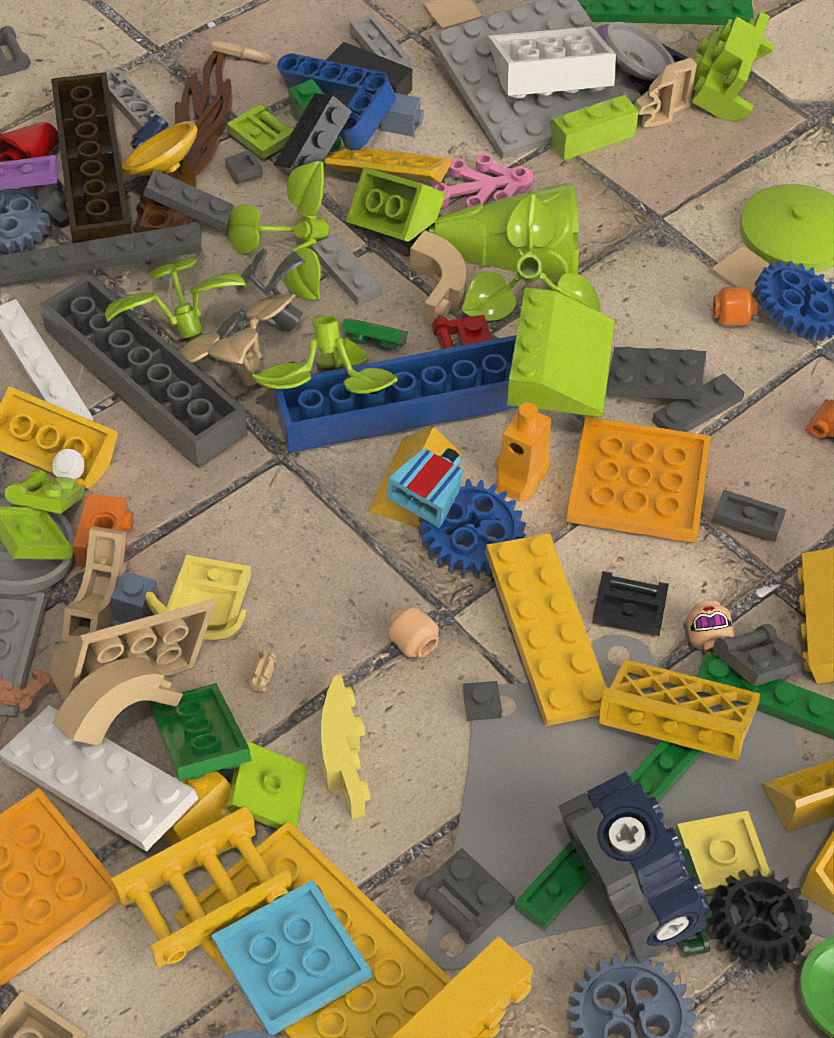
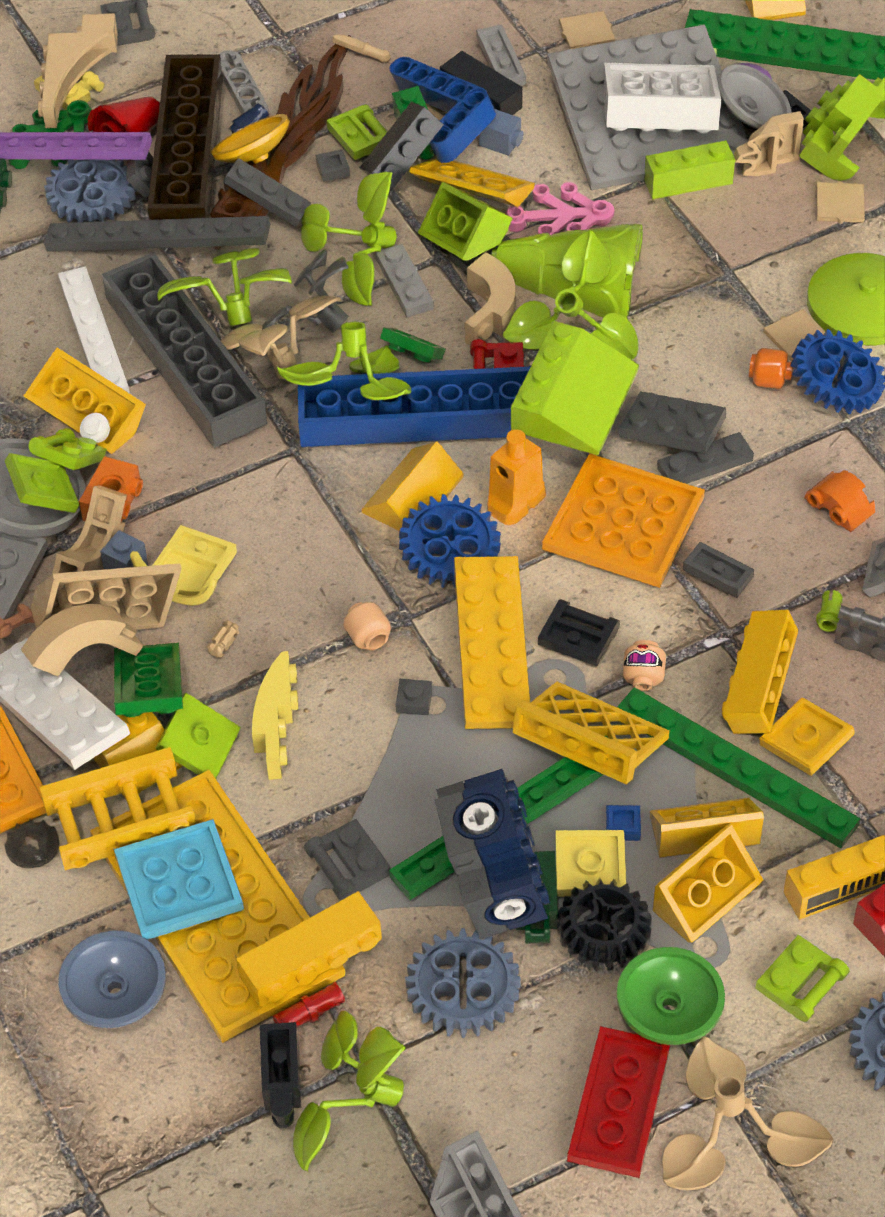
camera: 15 degrees right, 0 degrees up
medium azure torso [386,448,463,528] -> none
dark grey plate [714,624,806,687] -> none
none -> clear smoke gear [4,818,60,868]
none -> blue tile [606,805,641,841]
none -> tan piece [817,181,865,224]

